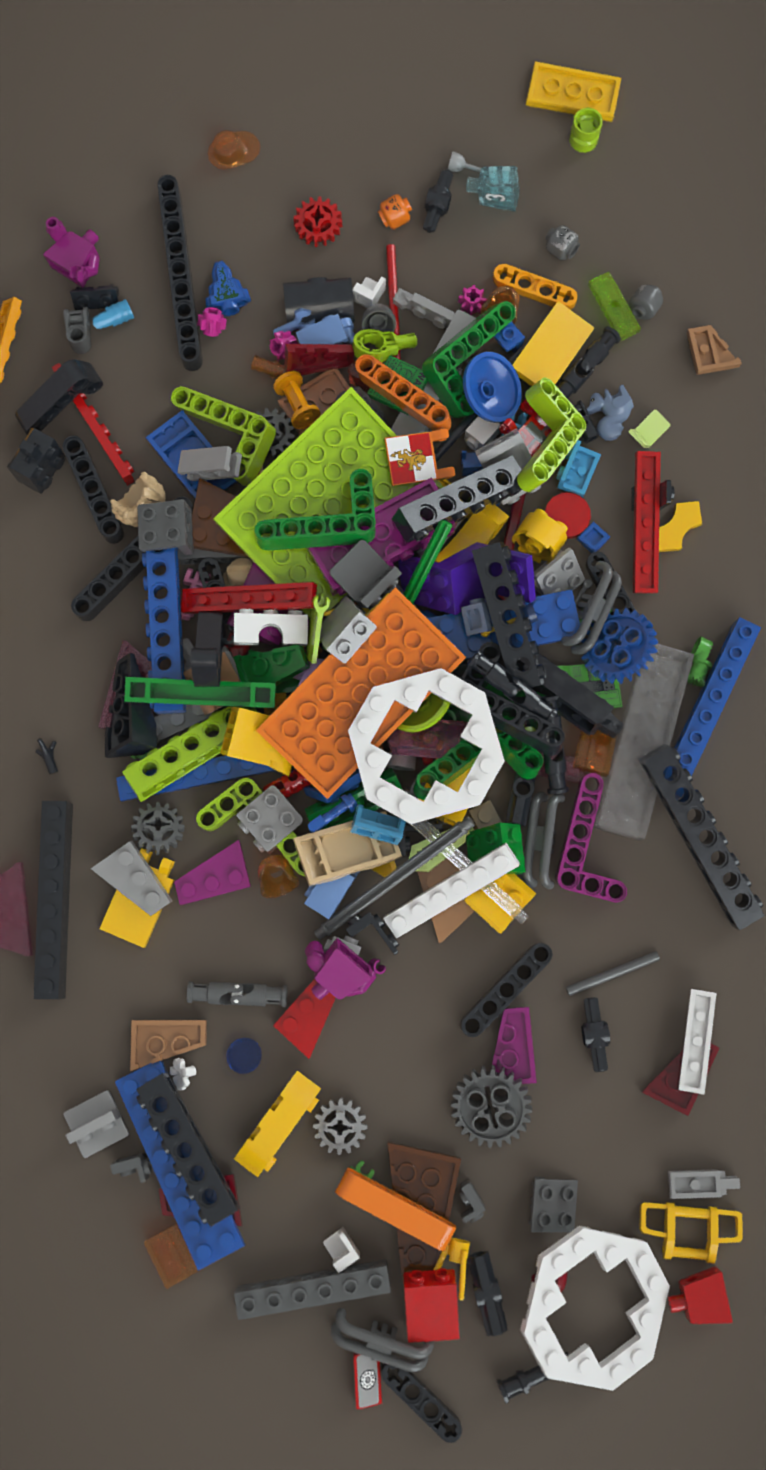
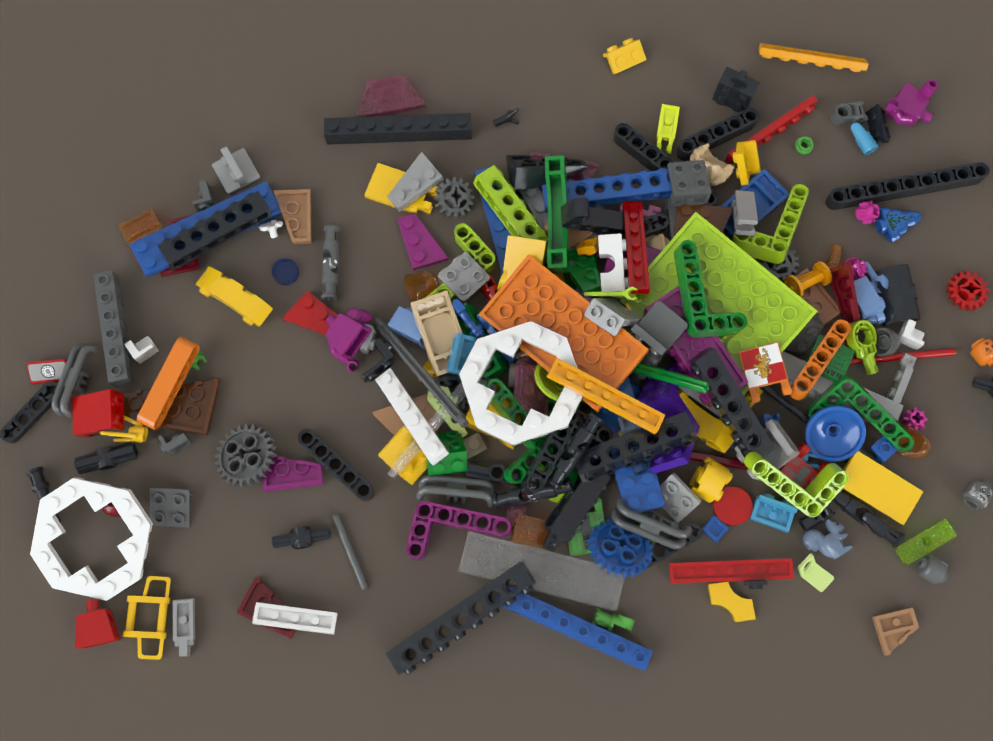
camera: 85 degrees right, 5 degrees down
black beam [15,359,104,435] -> none
light grey gear [313,1098,367,1155] -> none
white brick [464,416,501,450] -> none
light orange beam [493,264,578,310] -> none
none -> light orange plate [547,358,665,434]
none -> light orange plate [576,237,599,255]
none -> neon yellow hinge [656,104,680,155]
none -> yellow bracket [733,140,761,186]
none -> bright green plate [795,136,814,155]

